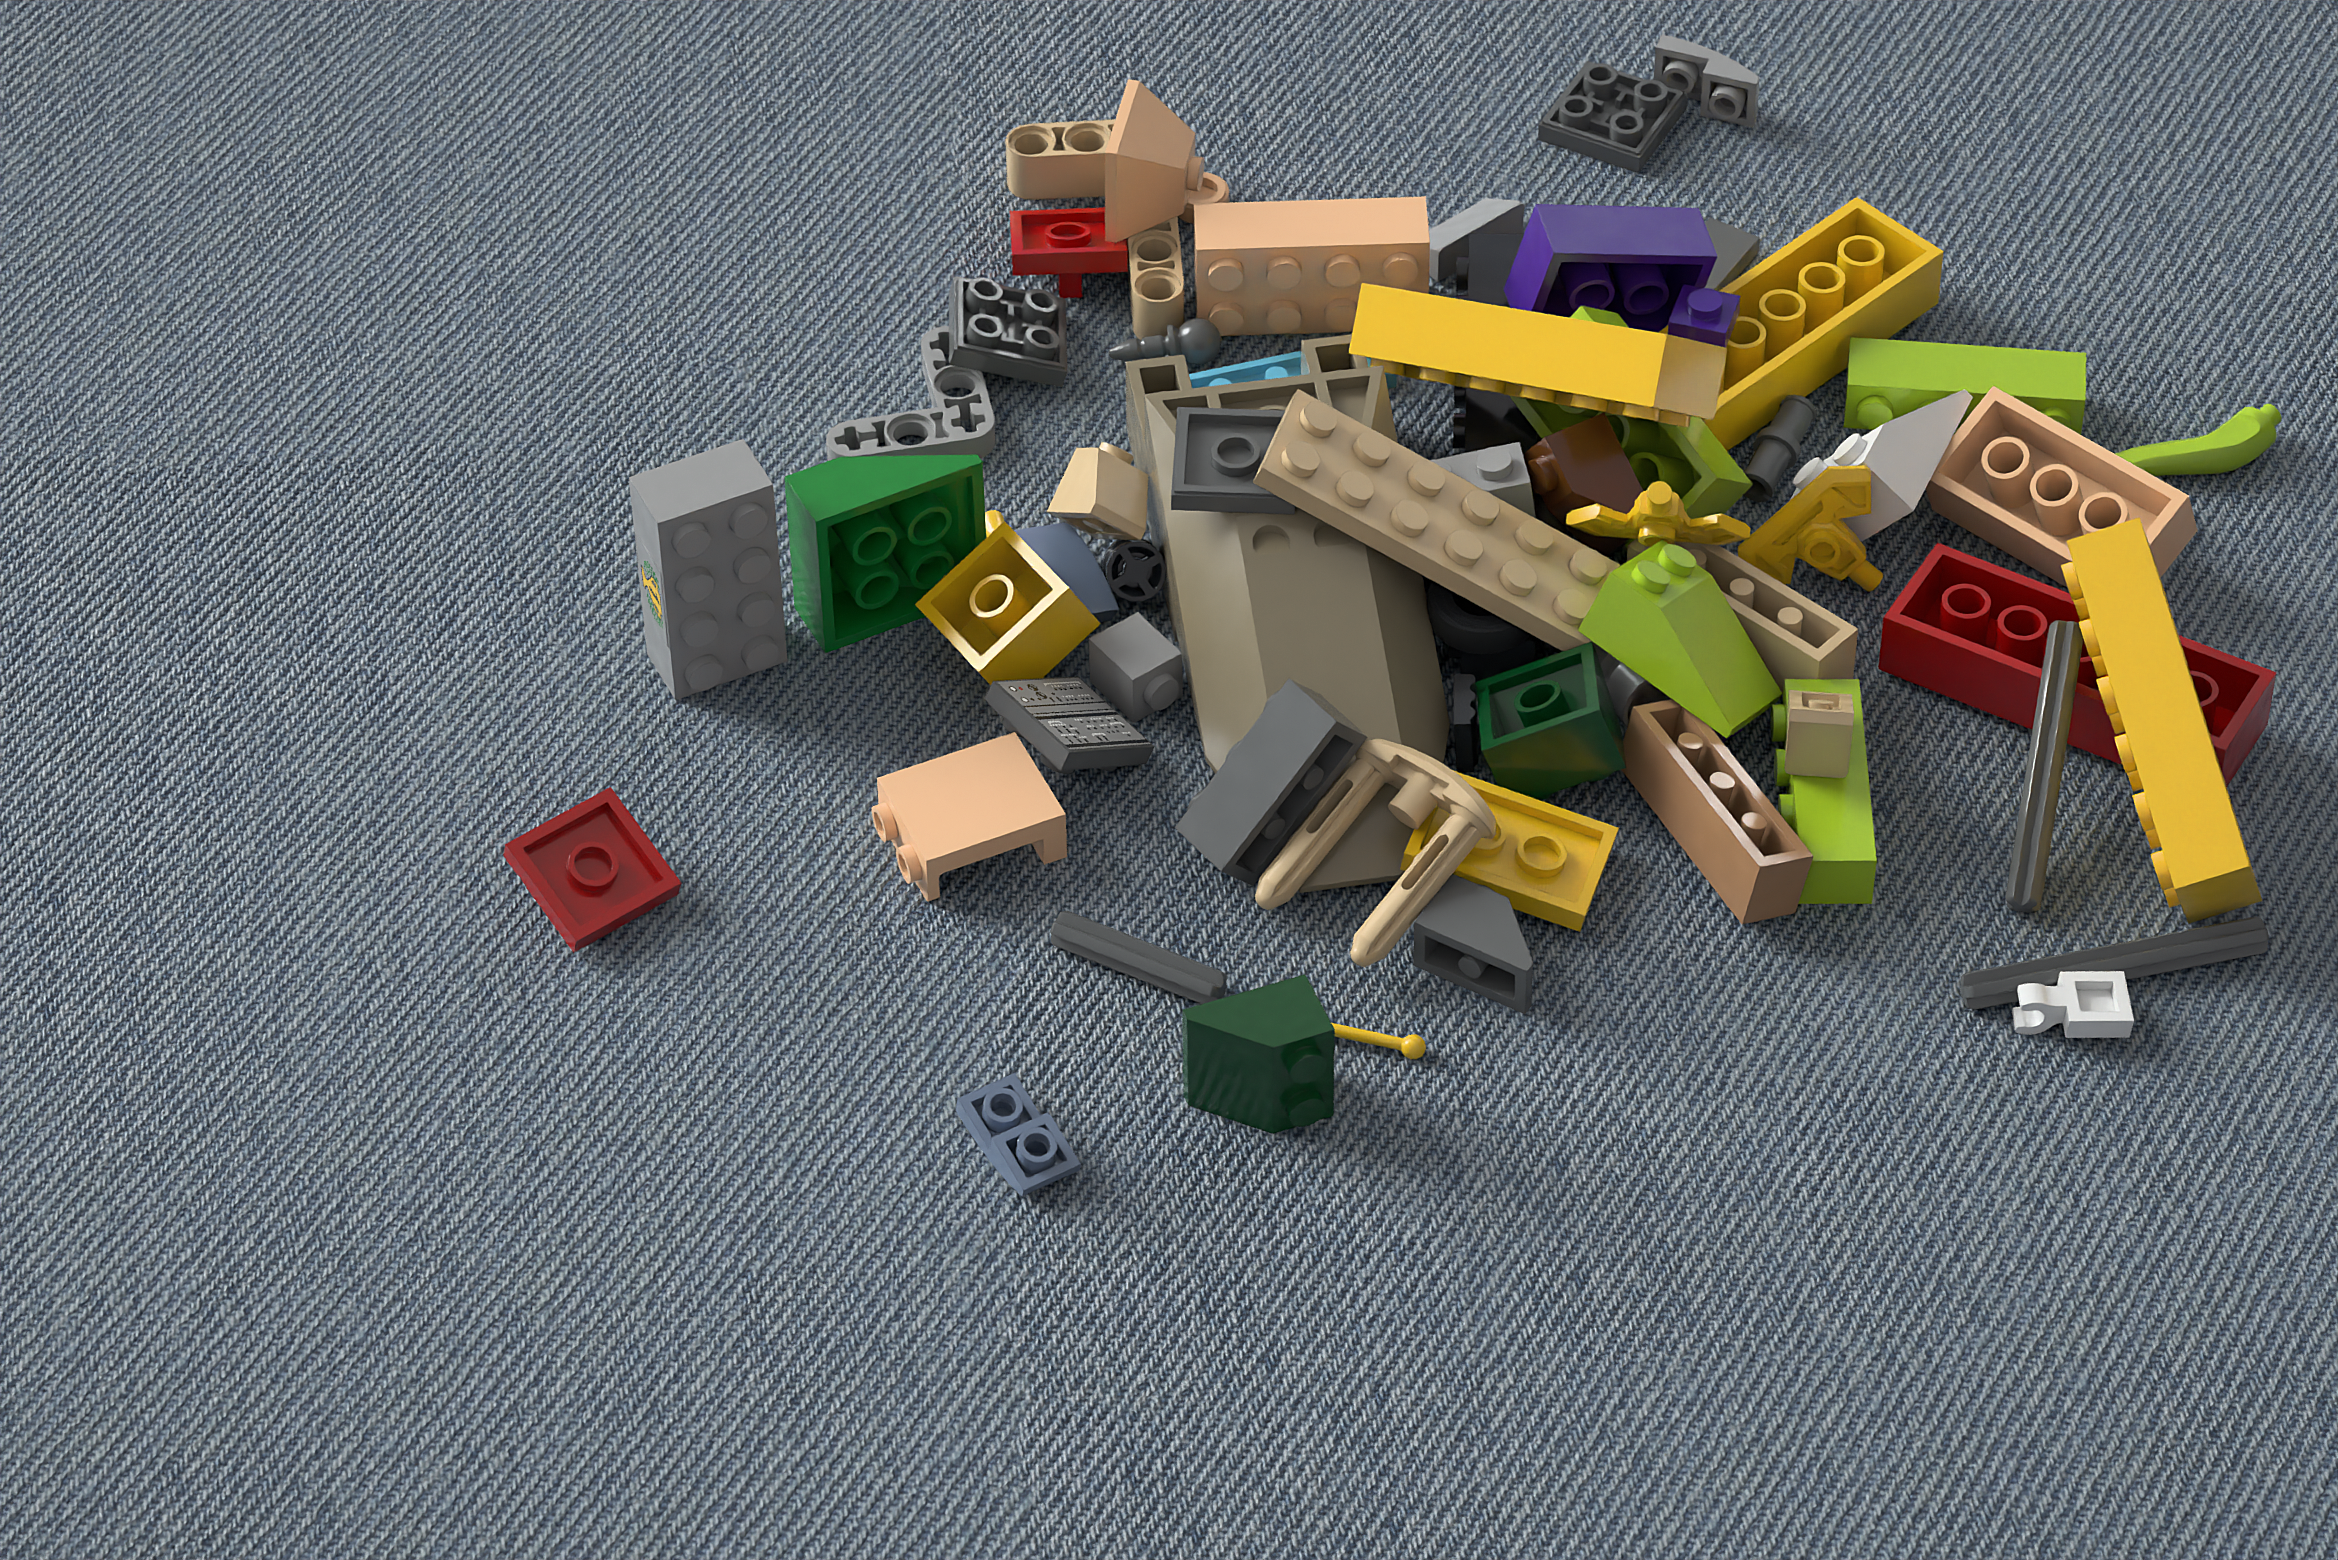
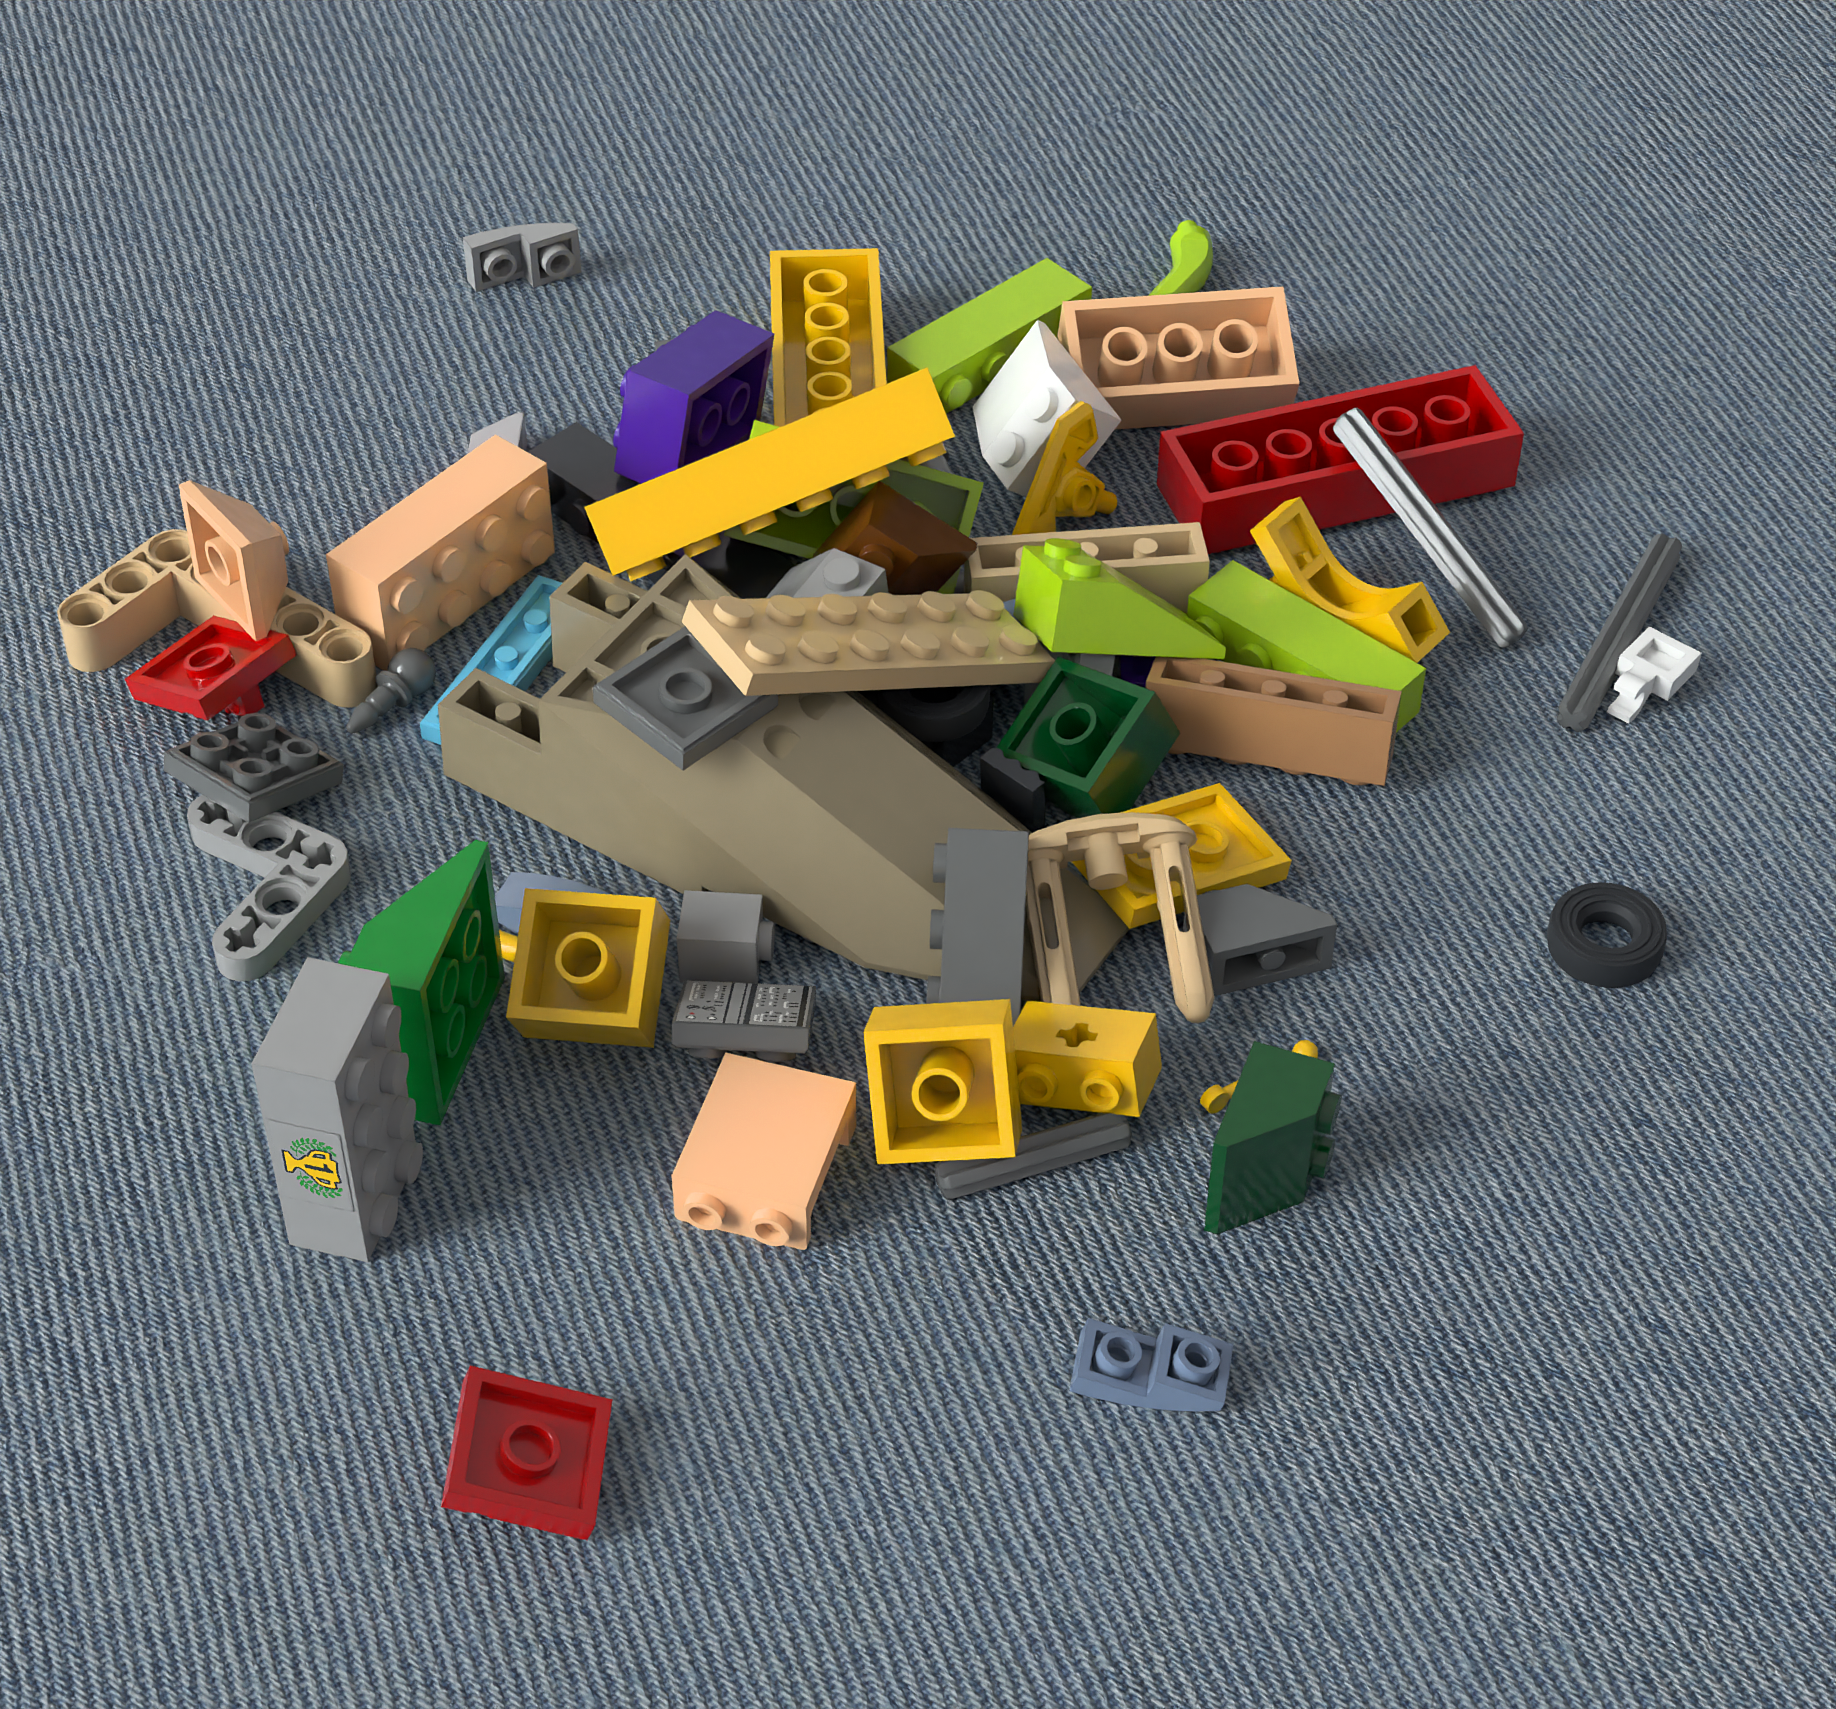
camera: 50 degrees left, 0 degrees up
tan slope [1047,442,1149,540] -> none
black wheel [1102,538,1166,601] -> none
dark grey tile [1538,61,1688,173] -> none
yellow piece [1566,481,1751,547] -> none
dark purple plate [1668,284,1741,348] -> none
tan slope [1784,690,1854,778] -> none
yellow brick [2061,517,2262,924] -> none
none -> yellow brick [863,999,1022,1164]
none -> yellow brick [1013,1001,1162,1117]
none -> yellow arch [1250,497,1450,663]
none -> black tyre [1547,882,1667,988]

